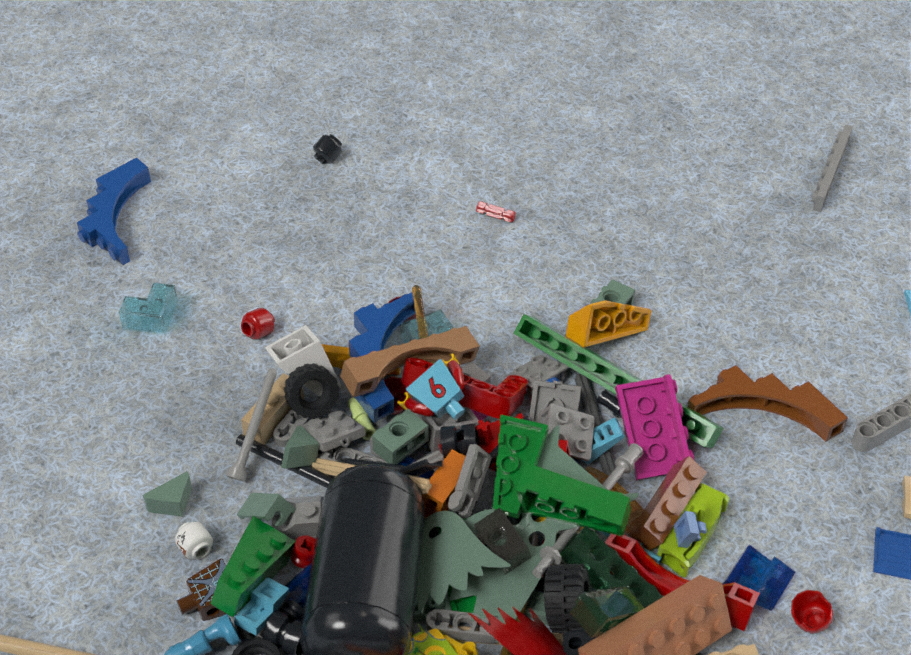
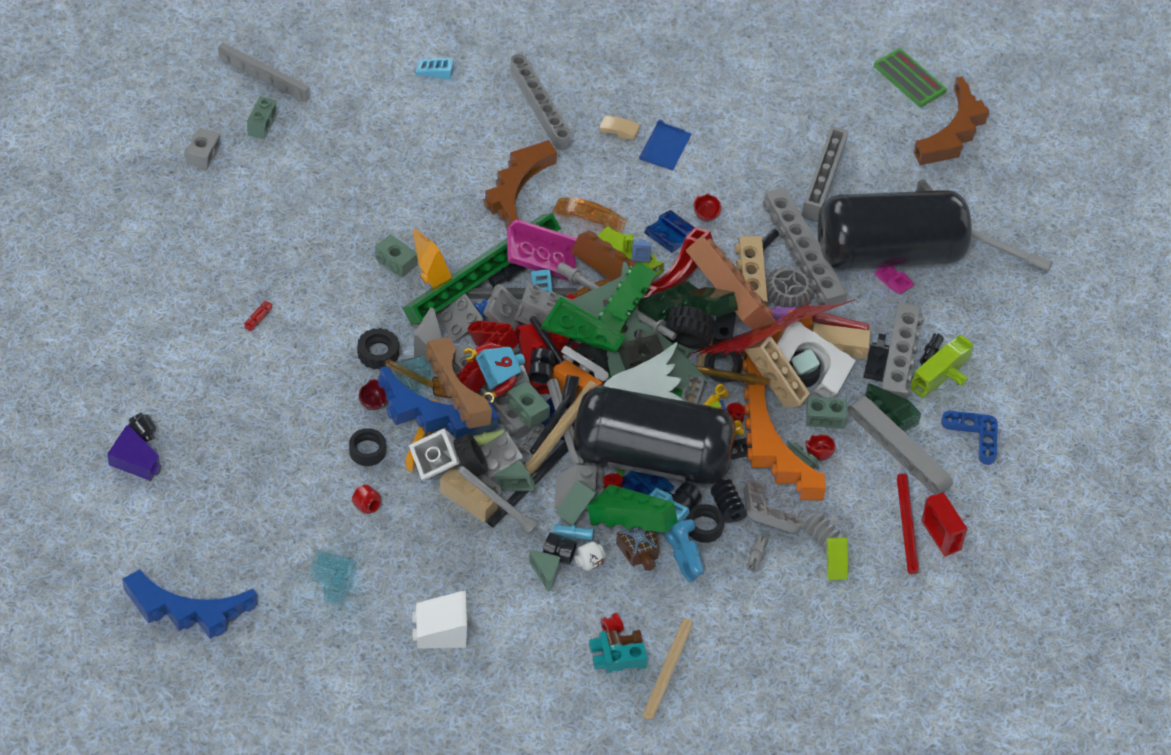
camera: 85 degrees left, 5 degrees up
none -> dark purple slope [107,425,161,481]
none -> light grey brick [184,127,221,170]
none -> sand green brick [247,96,277,140]
none -> black tyre [349,428,386,466]
none -> black tyre [357,328,399,370]
none -> white slope [412,591,467,649]
none -> light grey slope [414,307,442,364]
none -> black wheel [543,532,577,565]
none -> clear orange slope [552,197,627,233]
none -> medium azure pin [553,524,594,541]
none -> teal hips [589,630,648,673]
none -> red wheel [600,613,624,633]

